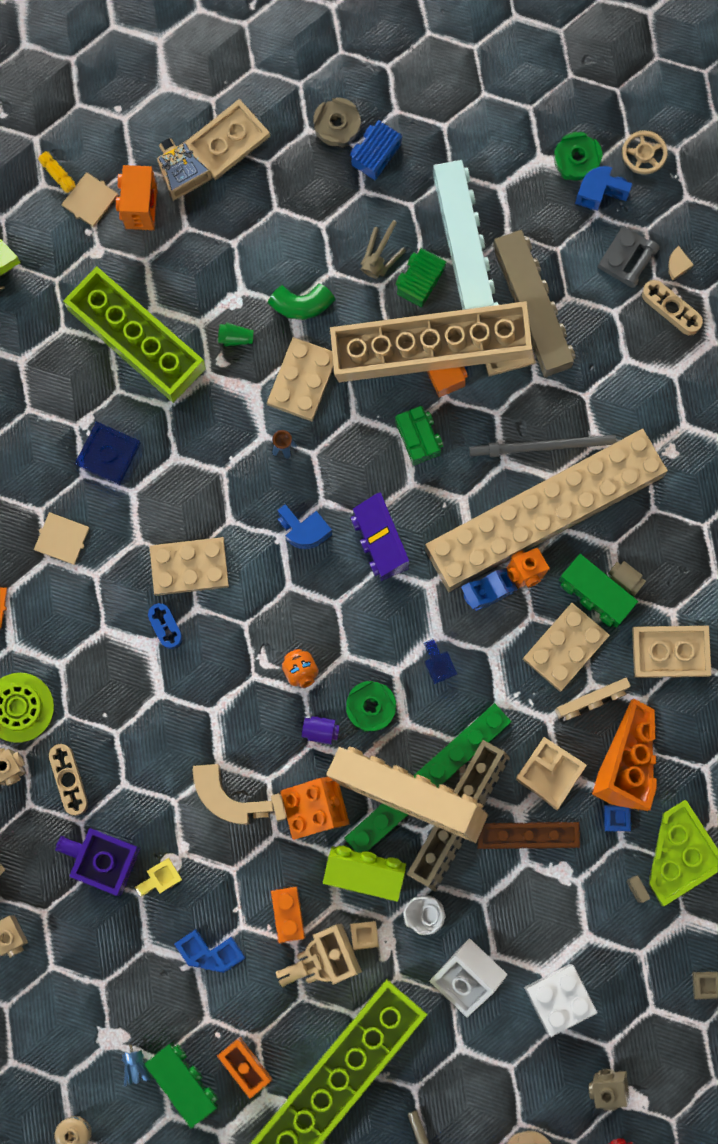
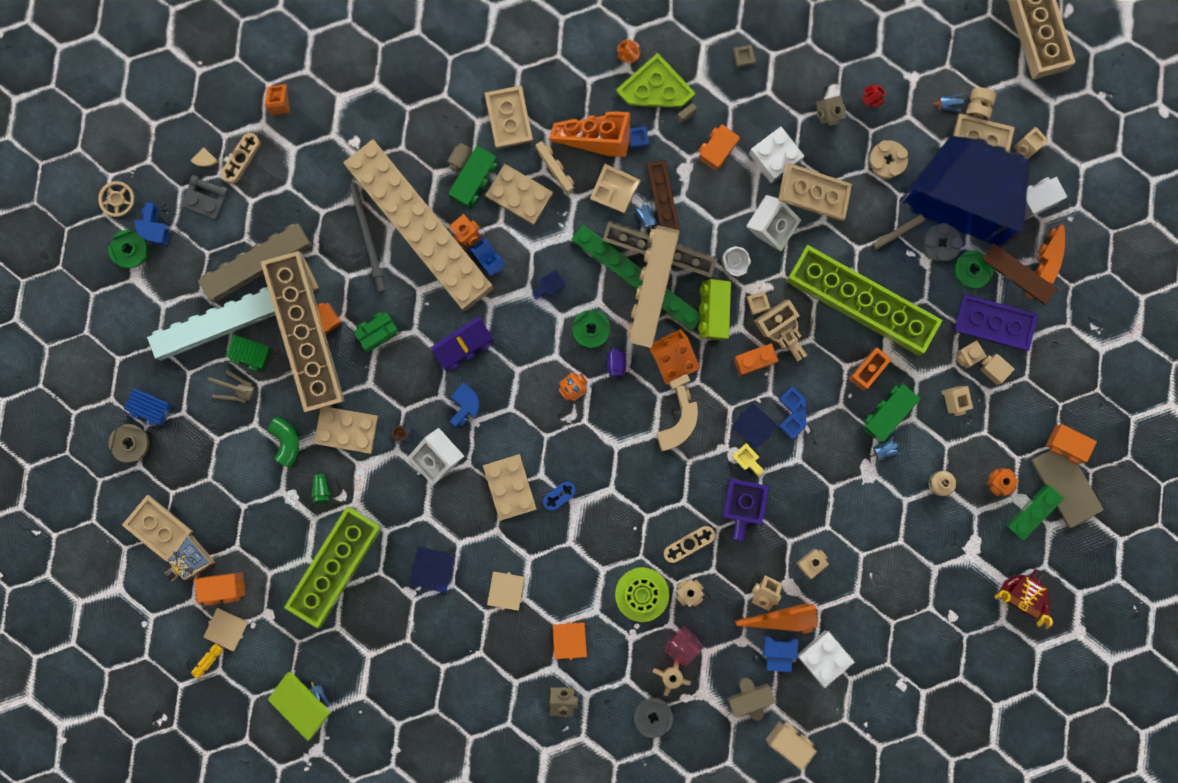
camera: 105 degrees left, 5 degrees up
none -> white slope [408,428,464,486]
none -> flat silver piece [633,202,657,231]
none -> orange brick [698,124,740,172]
none -> clear blue piece [731,403,777,449]
none -> tan tile [778,163,852,221]

